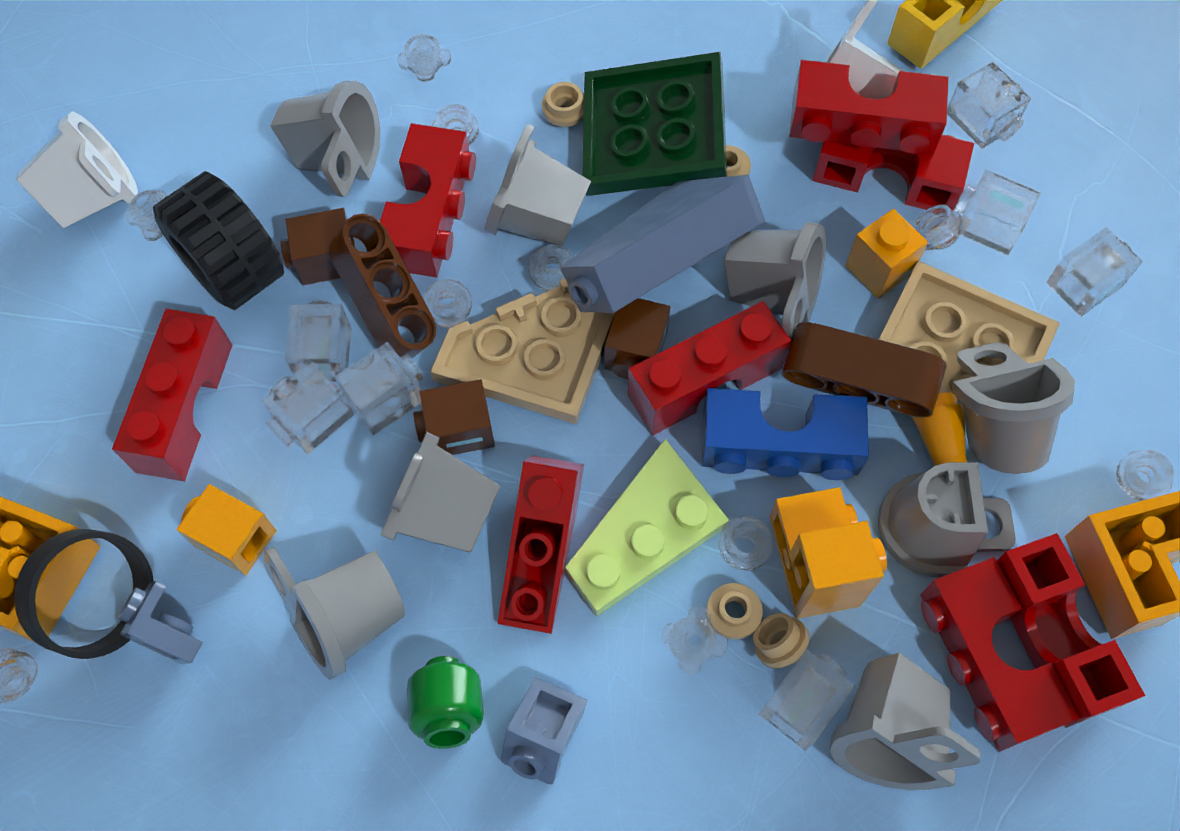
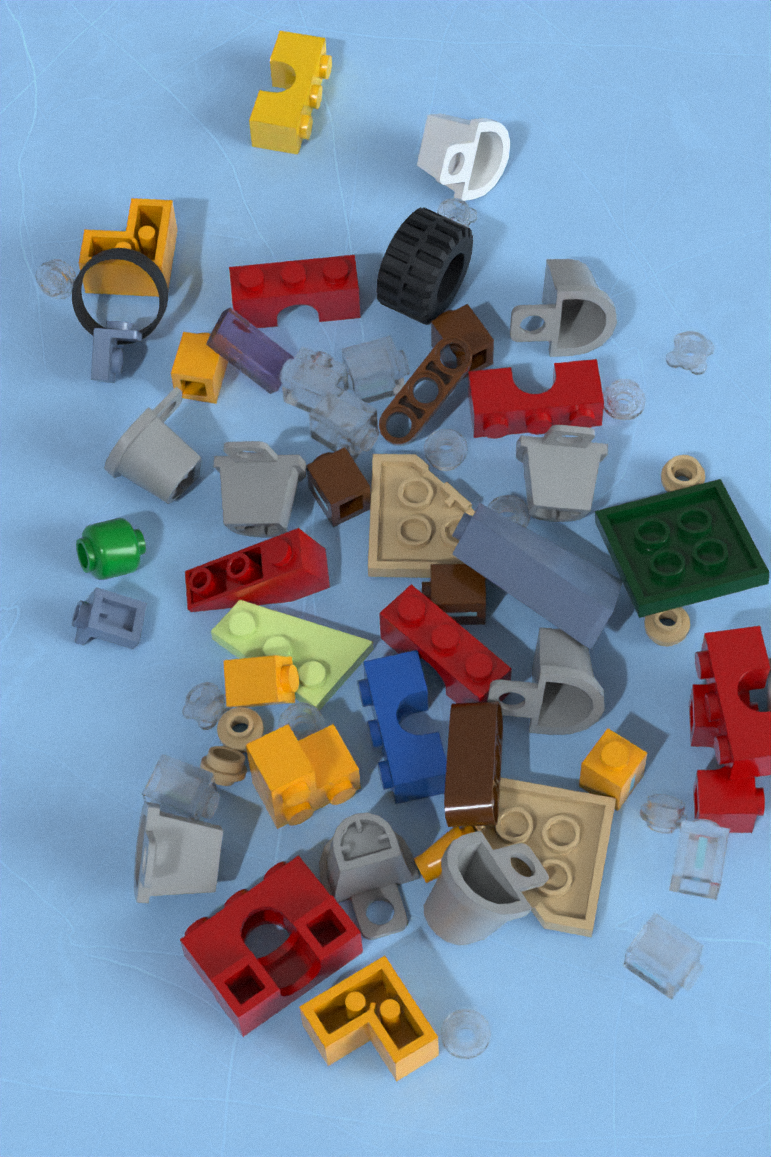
camera: 75 degrees right, 5 degrees down
none -> clear purple tile [206,307,294,394]
none -> light orange brick [223,655,299,708]

